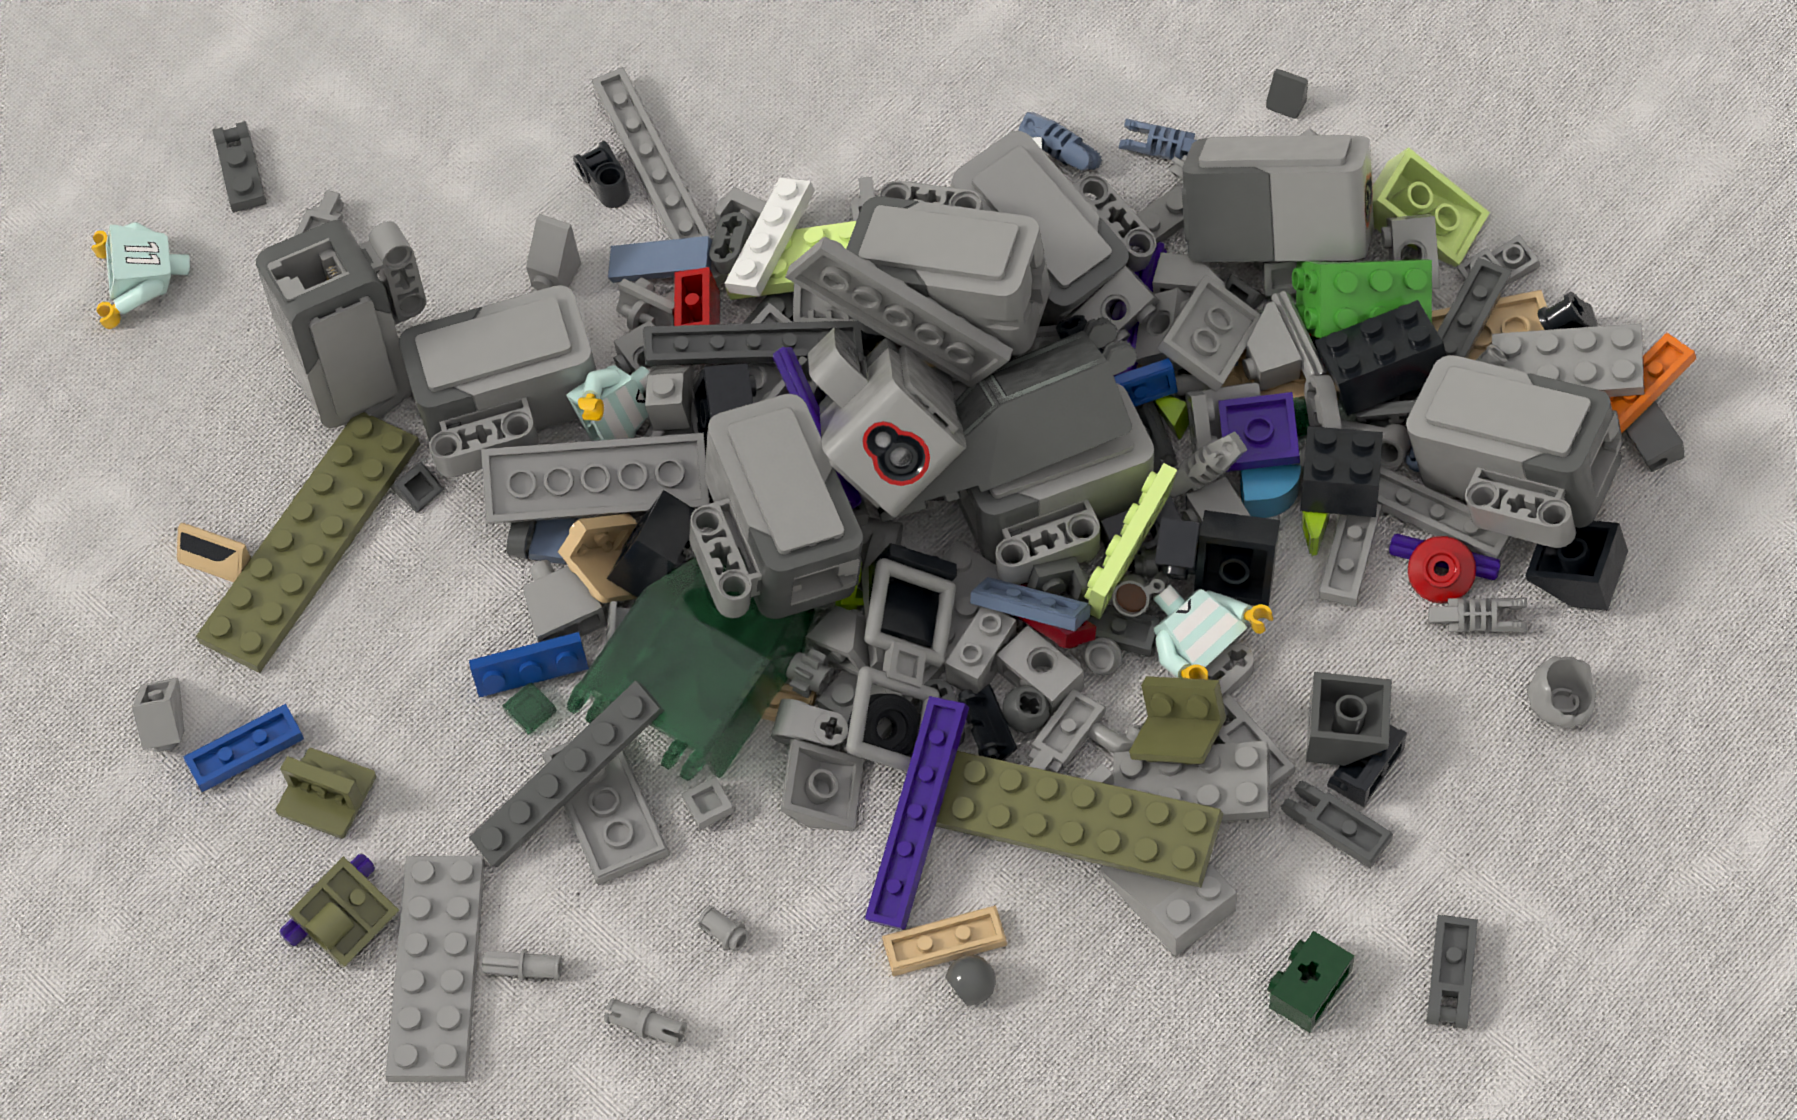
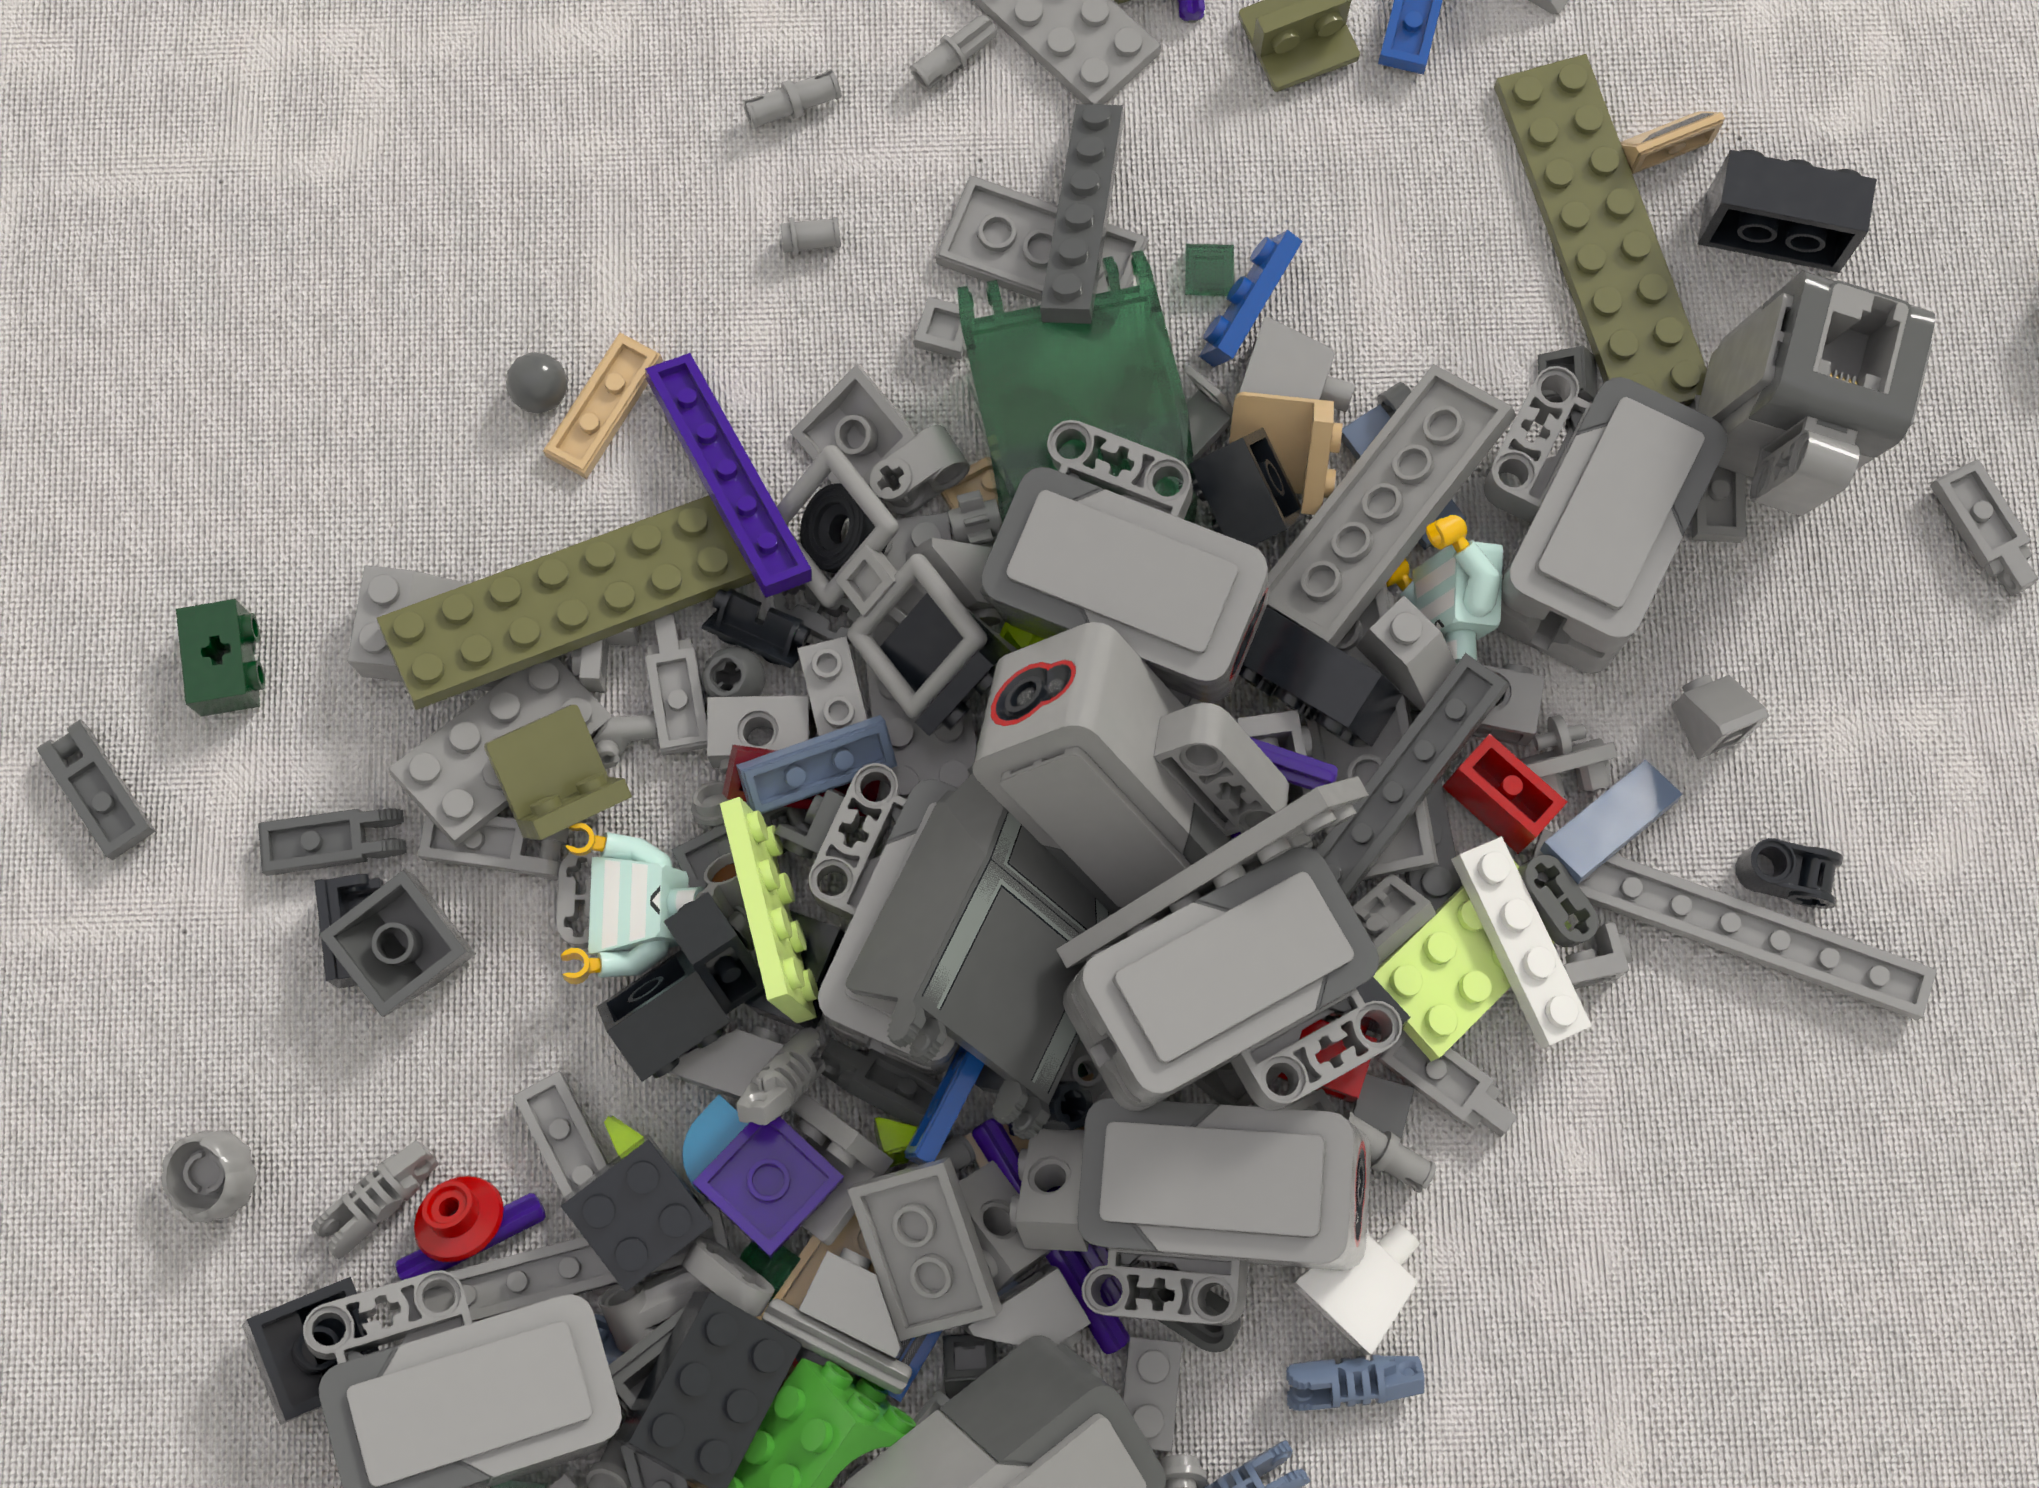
camera: 130 degrees right, 15 degrees up
none -> black brick [1697,150,1877,273]

